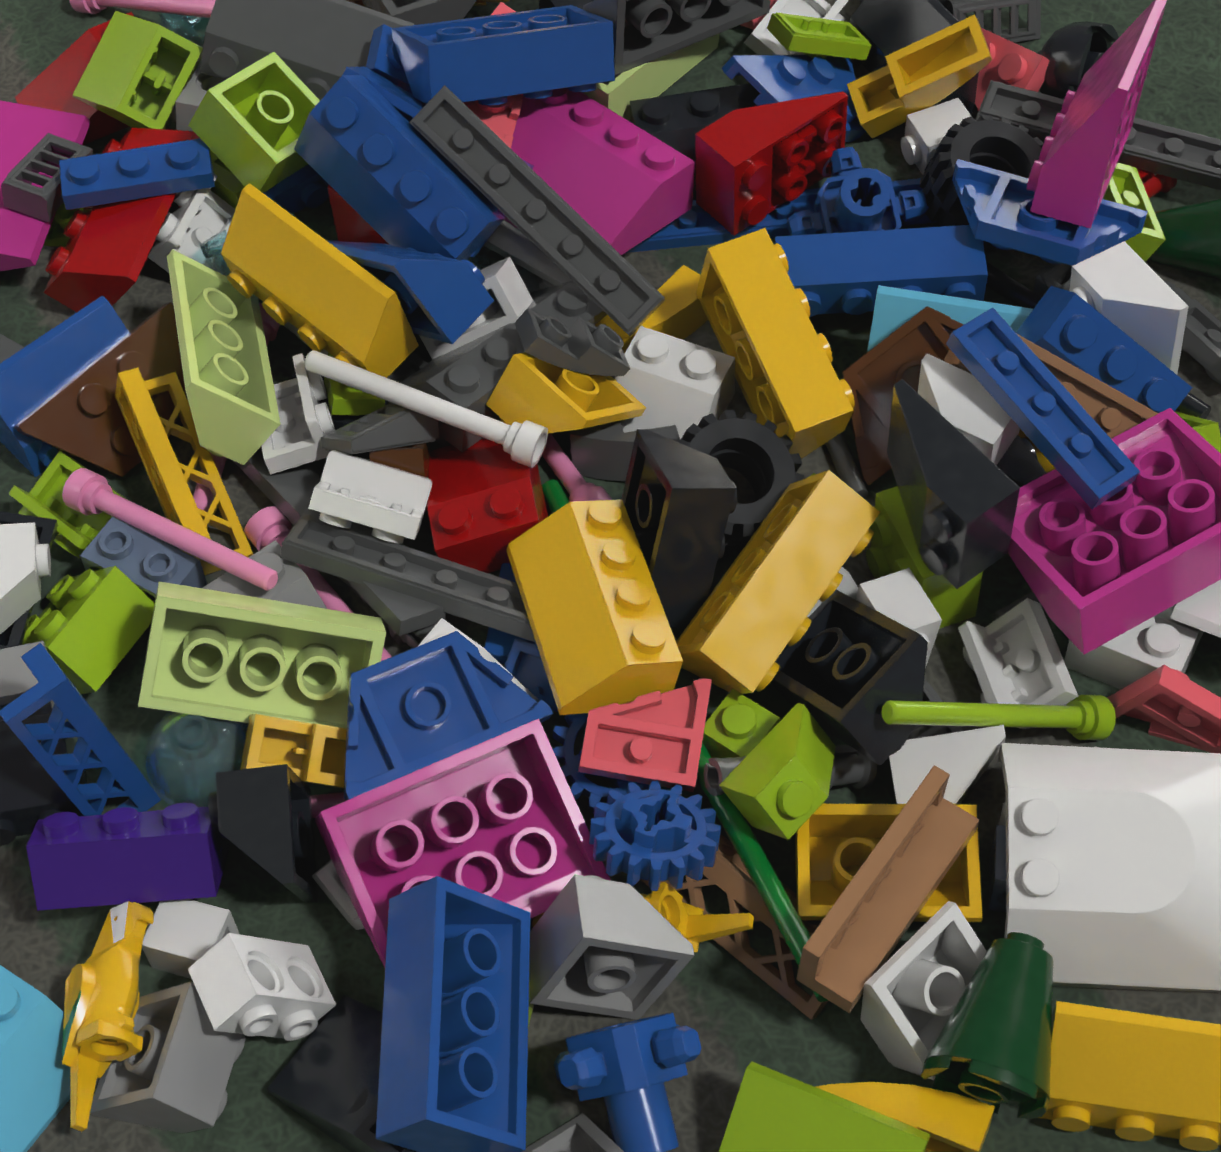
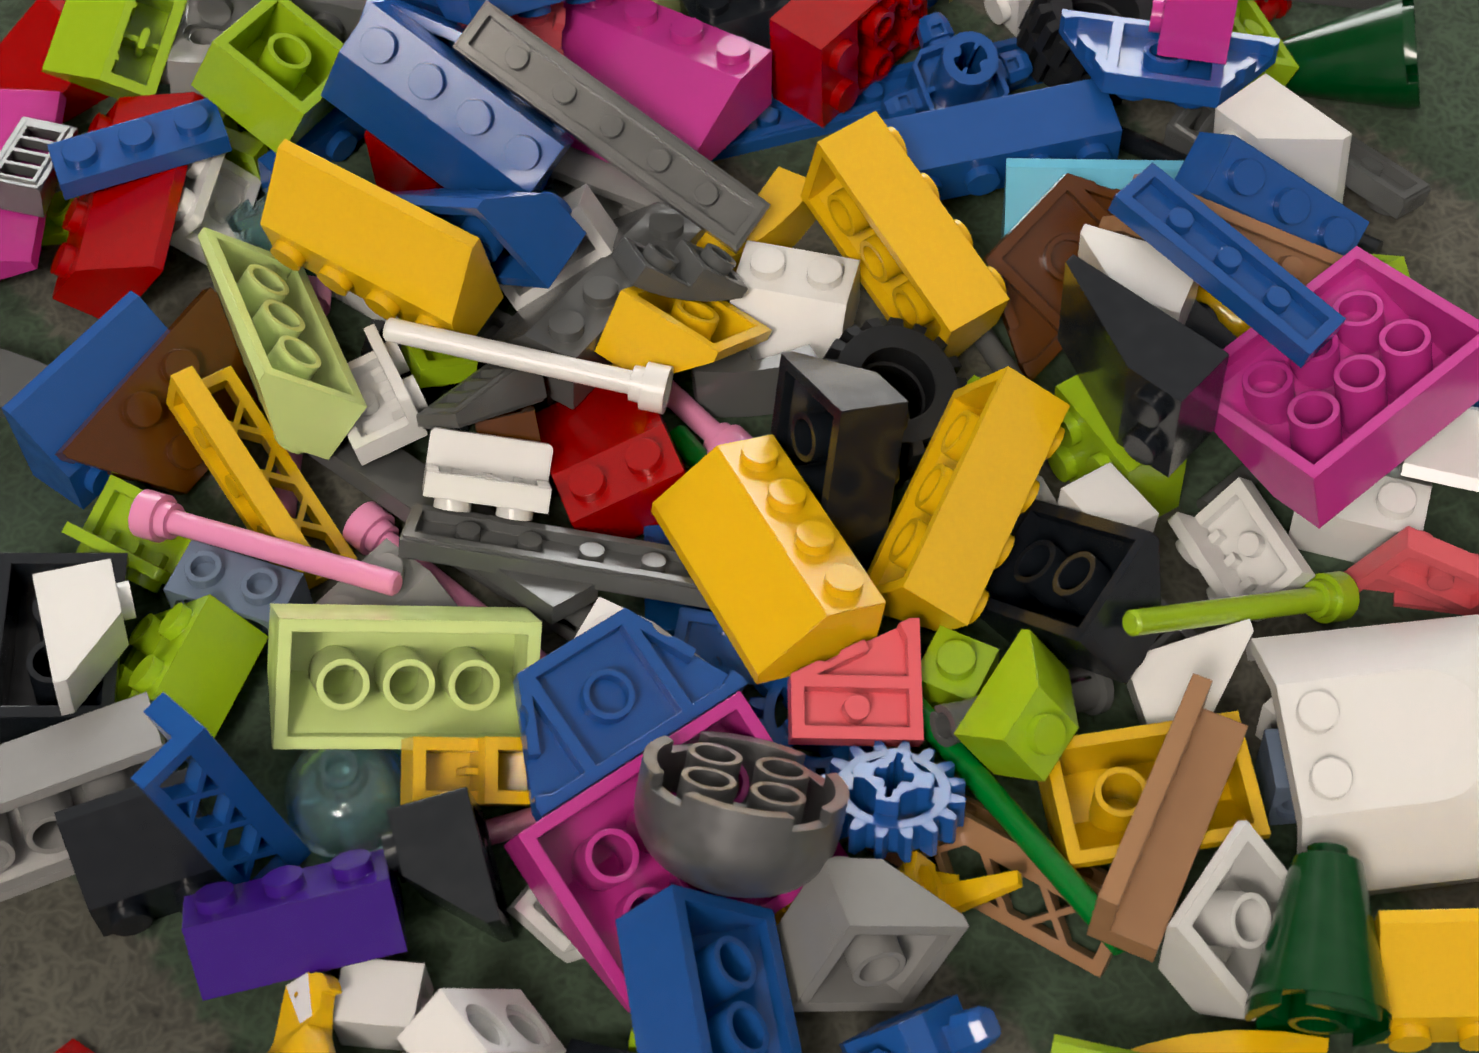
camera: 10 degrees left, 0 degrees up
none -> flat silver cylinder [634,731,849,898]

